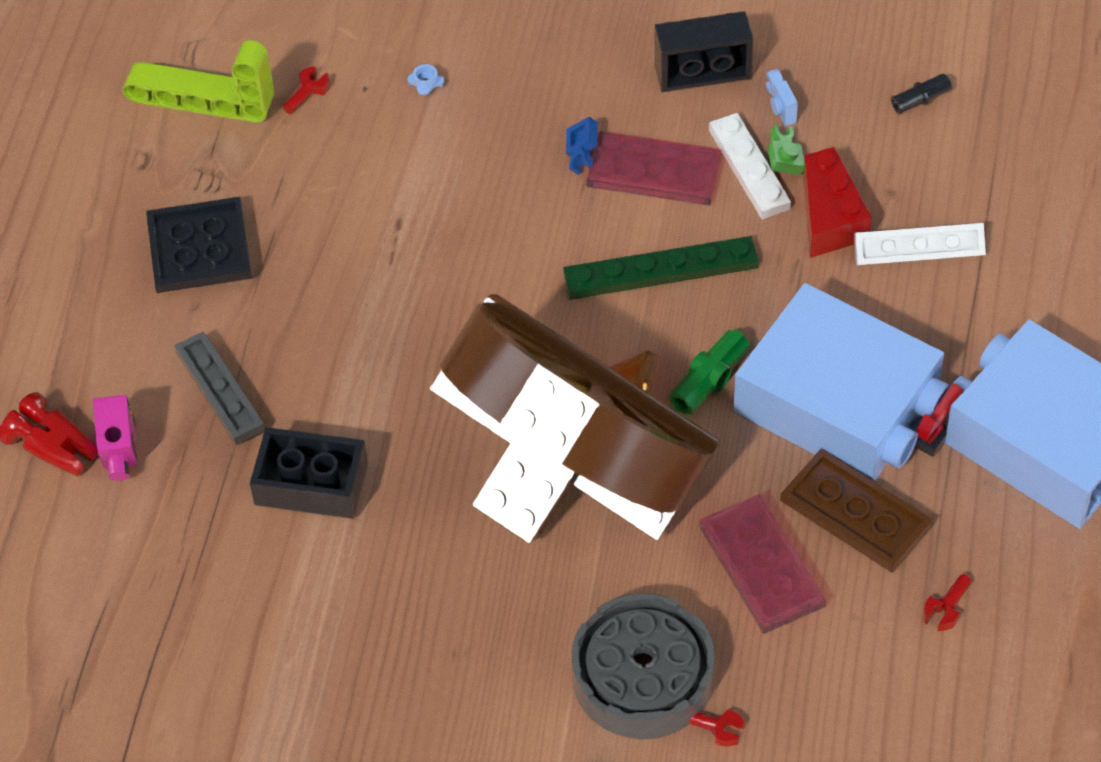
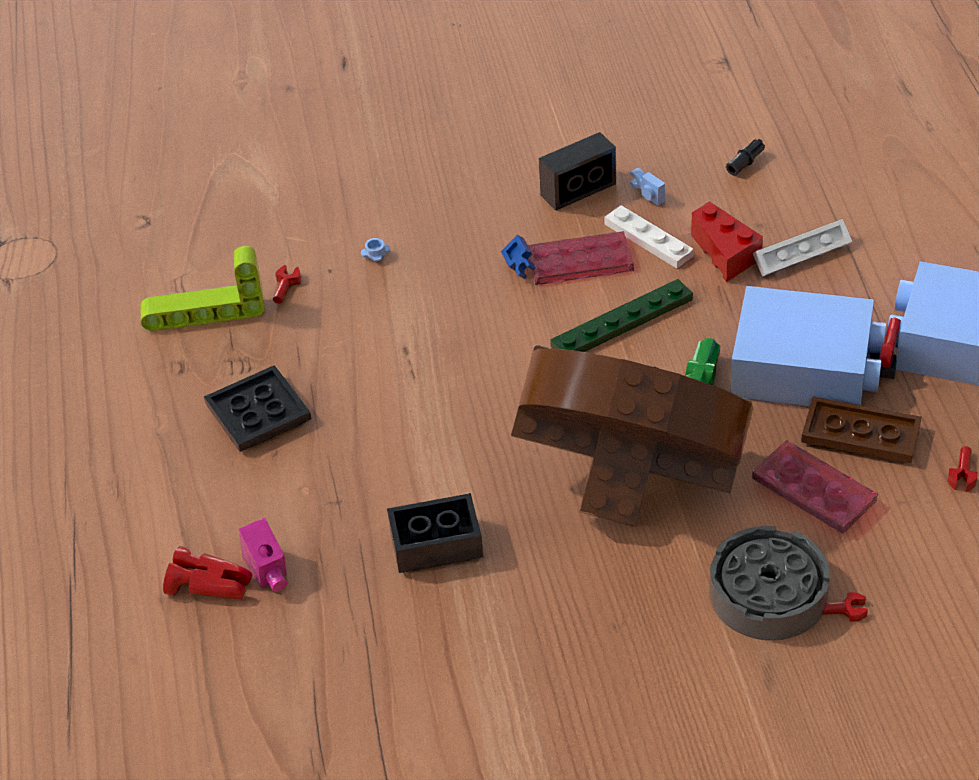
camera: 20 degrees left, 10 degrees down
dark grey plate [174,331,265,445] -> none
bright green plate [768,125,804,175] -> none

